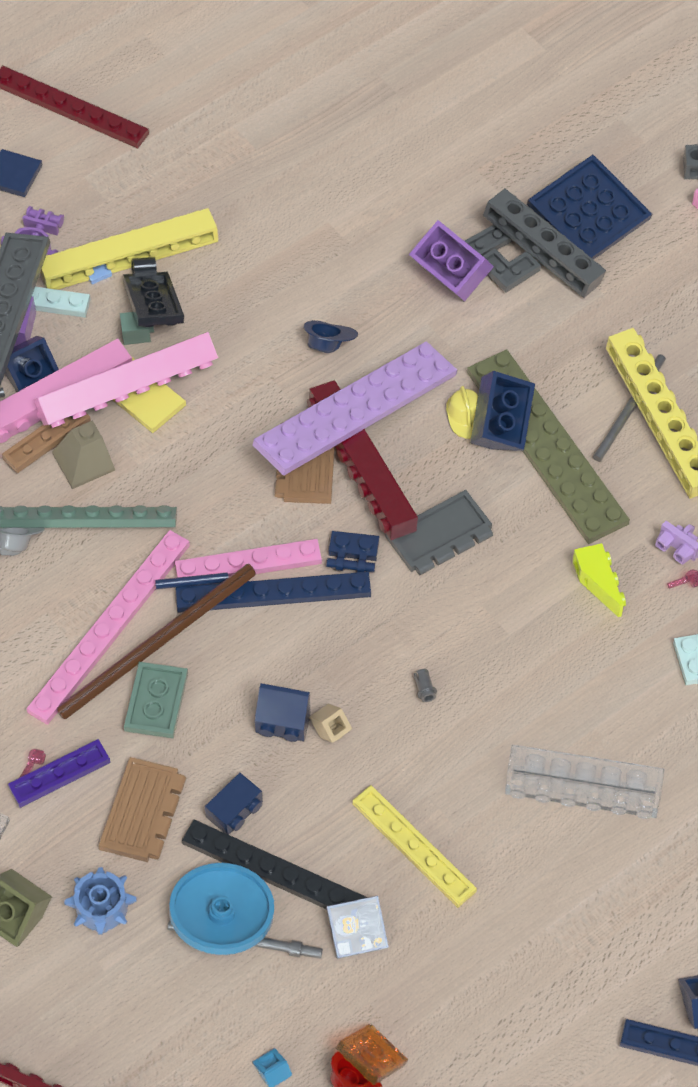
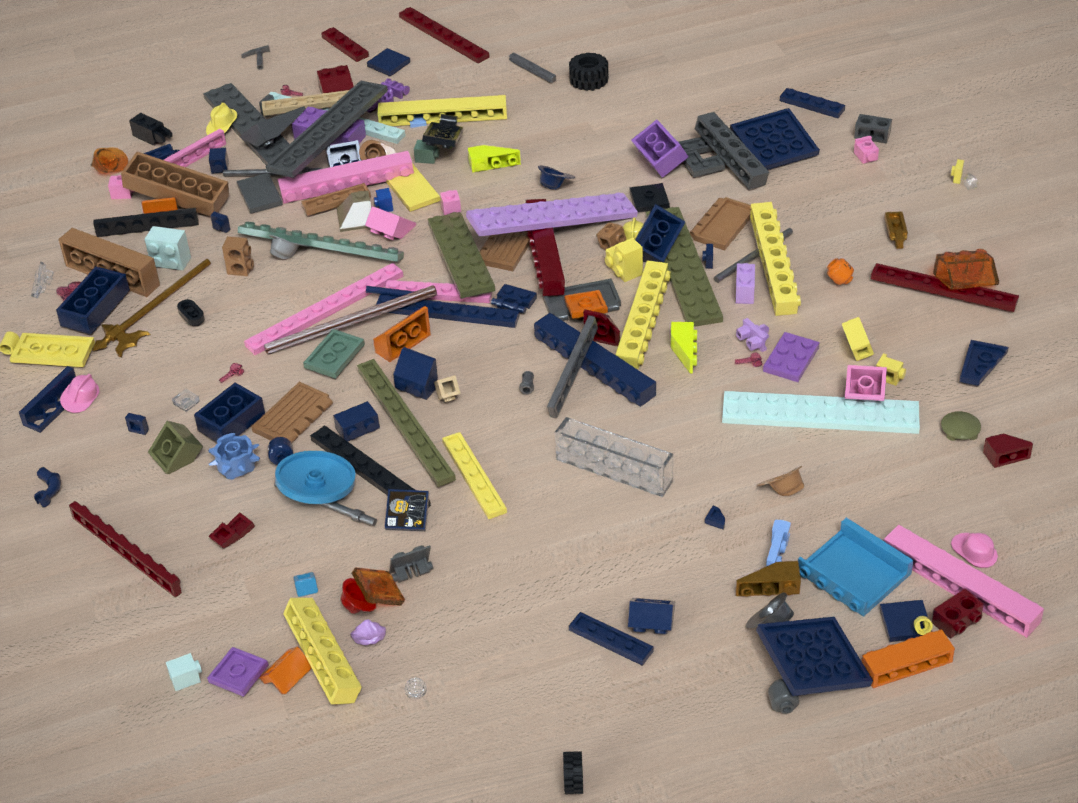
camera: 20 degrees right, 15 degrees down
dark purple plate [8,739,111,808] -> none
bright pink brick [34,332,218,428] -> none
none -> dark blue brick [194,382,265,442]
none -> dark red slope [208,512,255,548]
none -> dark blue head [268,437,293,465]
none -> olive plate [357,359,456,487]
none -> medium nougat piece [359,140,396,160]
none -> bright pink slope [365,206,416,240]
none -> blue plate [373,188,393,212]
none -> orange slope [373,306,431,362]
none -> dark grey hinge [389,545,433,583]
none -> olive plate [428,212,496,299]
none -> bright pink brick [440,190,461,215]
none -> neon yellow slope [468,145,521,173]
none -> flat silver axle [509,52,556,83]
none -> dark blue brick [534,313,656,407]
none -> flat silver tile [547,316,598,418]
none -> orange tile [564,290,608,319]
none -> black tyre [569,52,609,91]
none -> dark red slope [583,309,620,347]
none -> medium nougat brick [596,222,626,249]
none -> light yellow brick [605,238,643,282]
none -> light yellow brick [616,261,671,369]
none -> black plate [629,183,670,212]
none -> medium nougat hinge [689,197,751,251]
none -> dark blue plate [702,244,713,269]
none -> lavender brick [736,263,755,304]
none -> dark blue plate [780,88,845,119]

